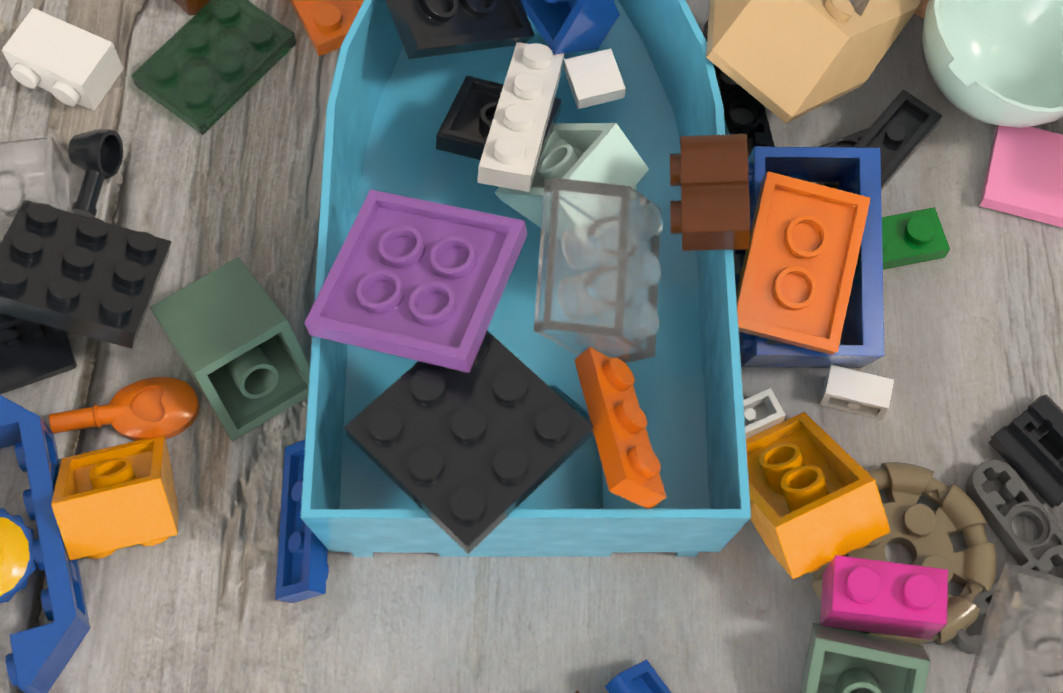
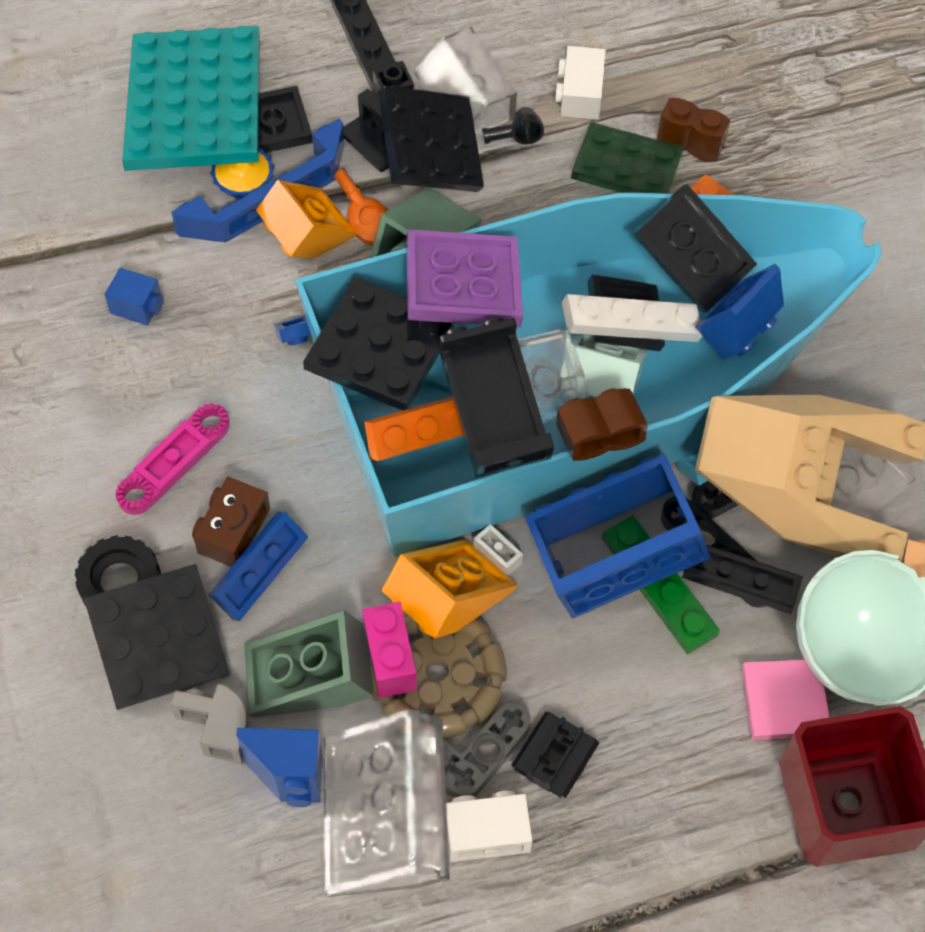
camera: 70 degrees right, 5 degrees down
white tile [564,48,626,109] -> none
orange plate [736,171,871,355] -> none
white piece [820,364,894,420] -> none
none -> black panel [439,317,554,478]

